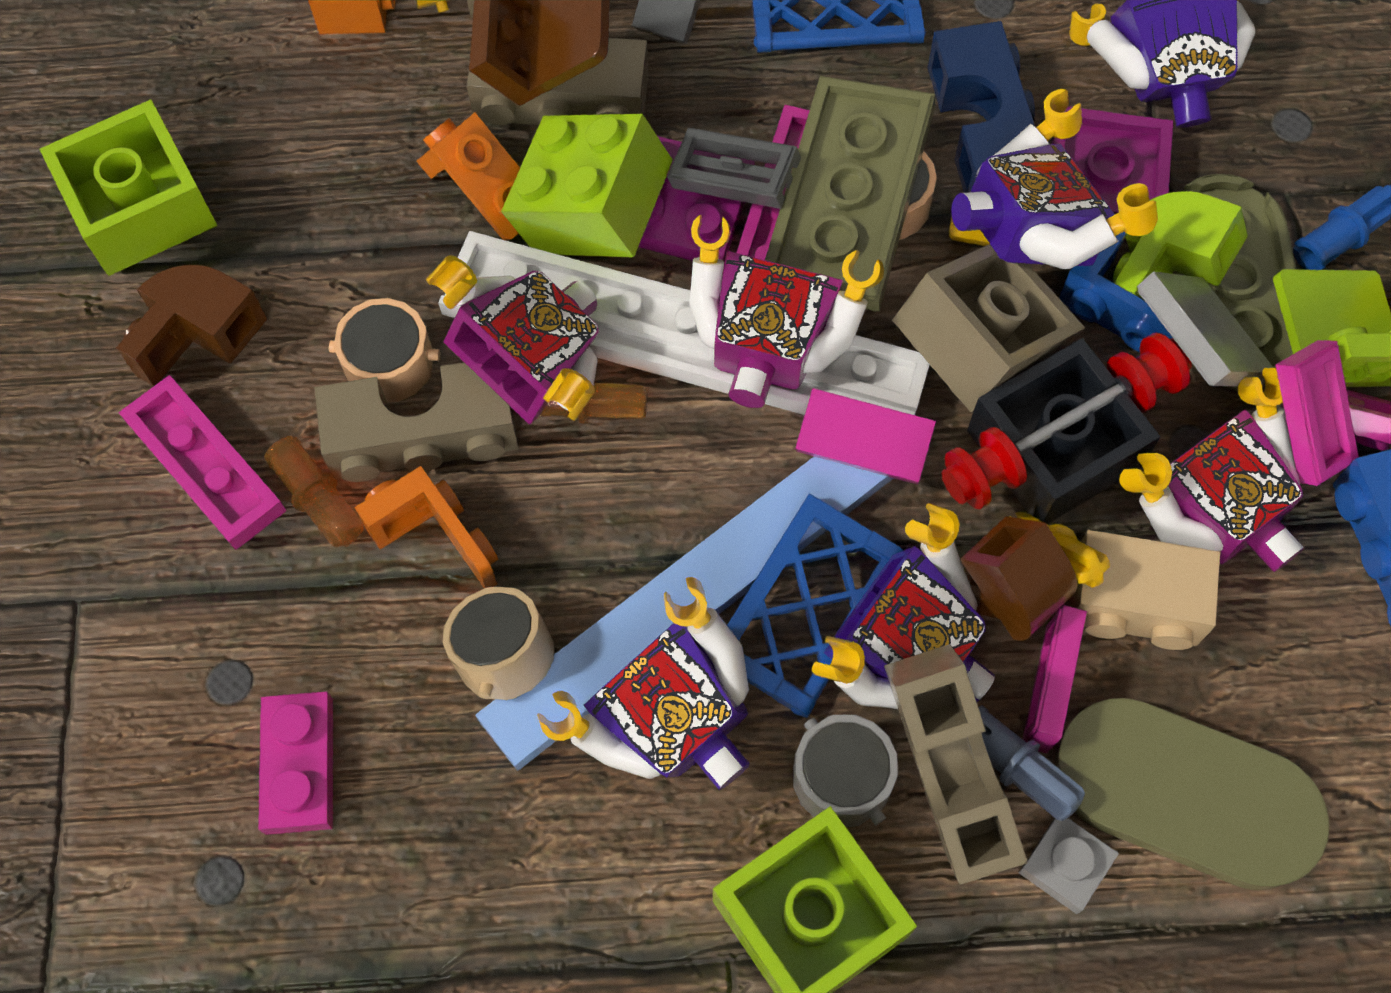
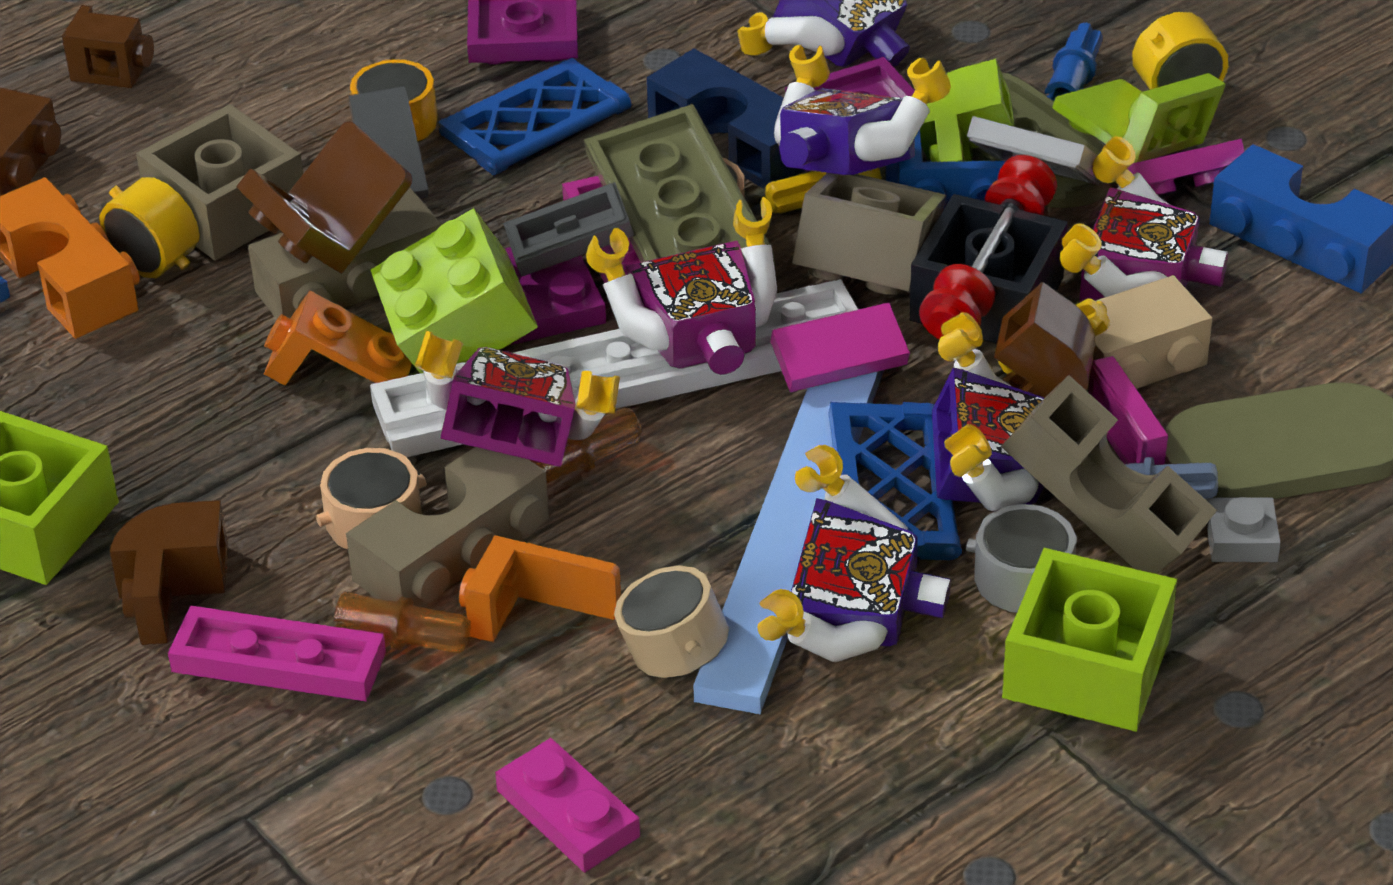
camera: 35 degrees left, 25 degrees down
dark pink tile [1275,340,1359,486] -> none

